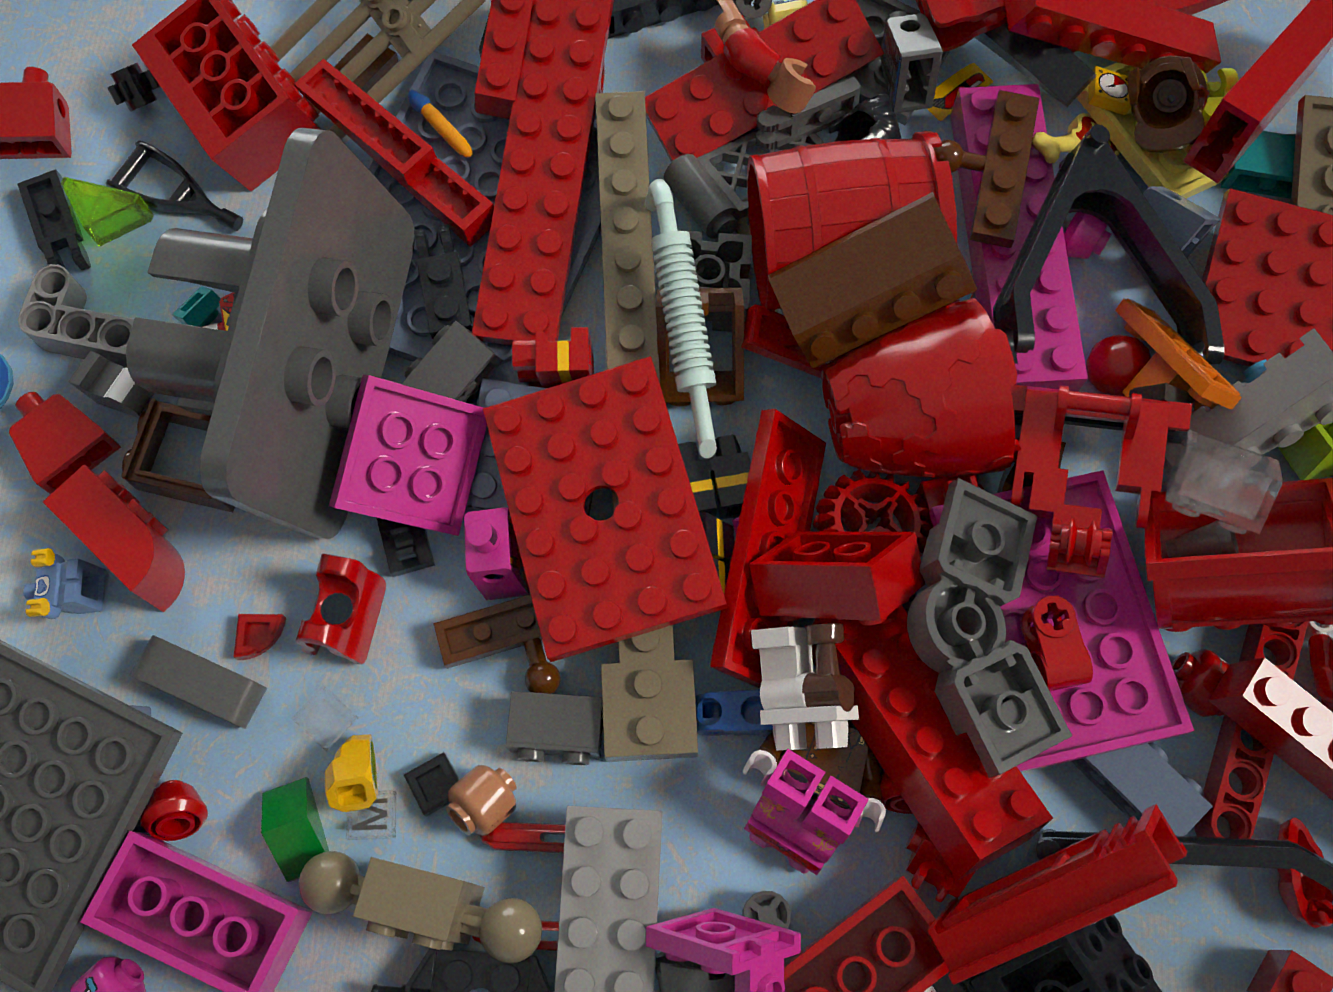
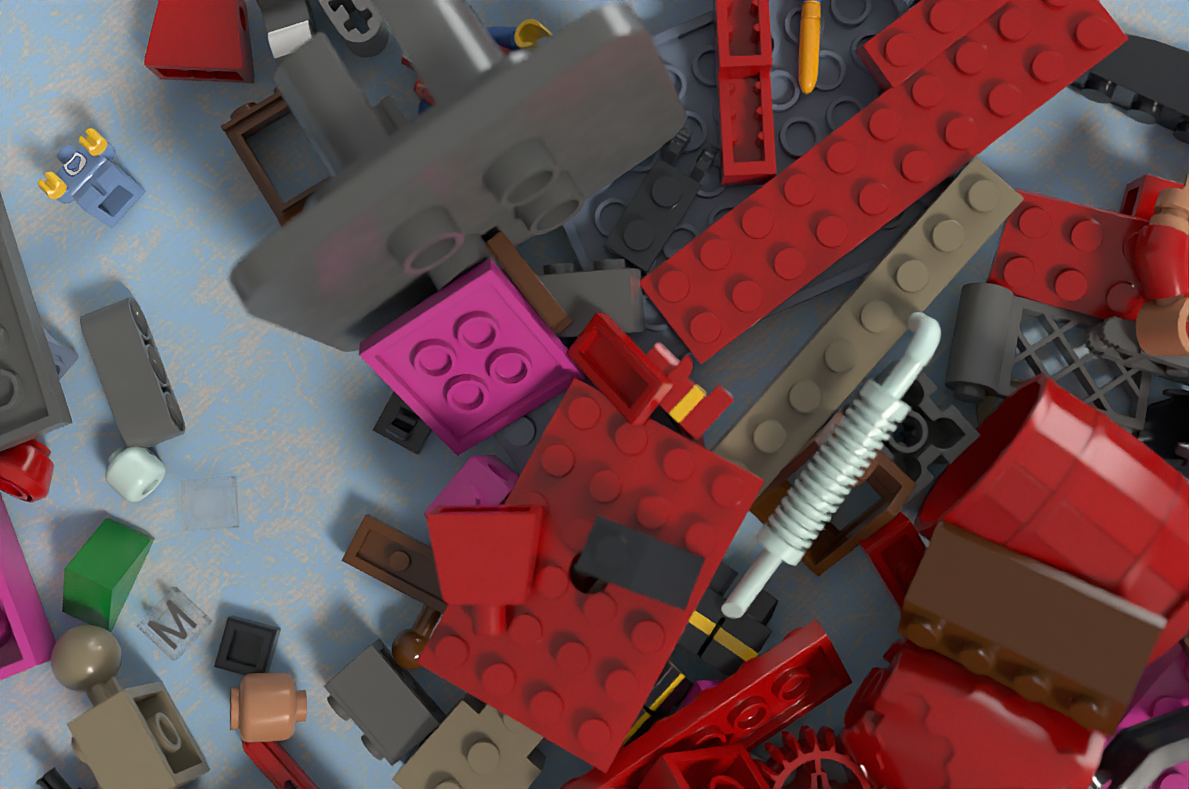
camera: 45 degrees right, 15 degrees up
red brick [43,464,185,612] -> none
red tile [234,614,286,660] -> none
red piece [296,554,386,665] -> none
yellow rock [325,734,378,812] -> none
none -> light aqua piece [105,446,166,502]
none -> red torso [427,504,542,635]
none -> reddish brown tile [486,231,573,333]
none -> red tile [567,312,674,425]
none -> black slope [576,515,706,611]

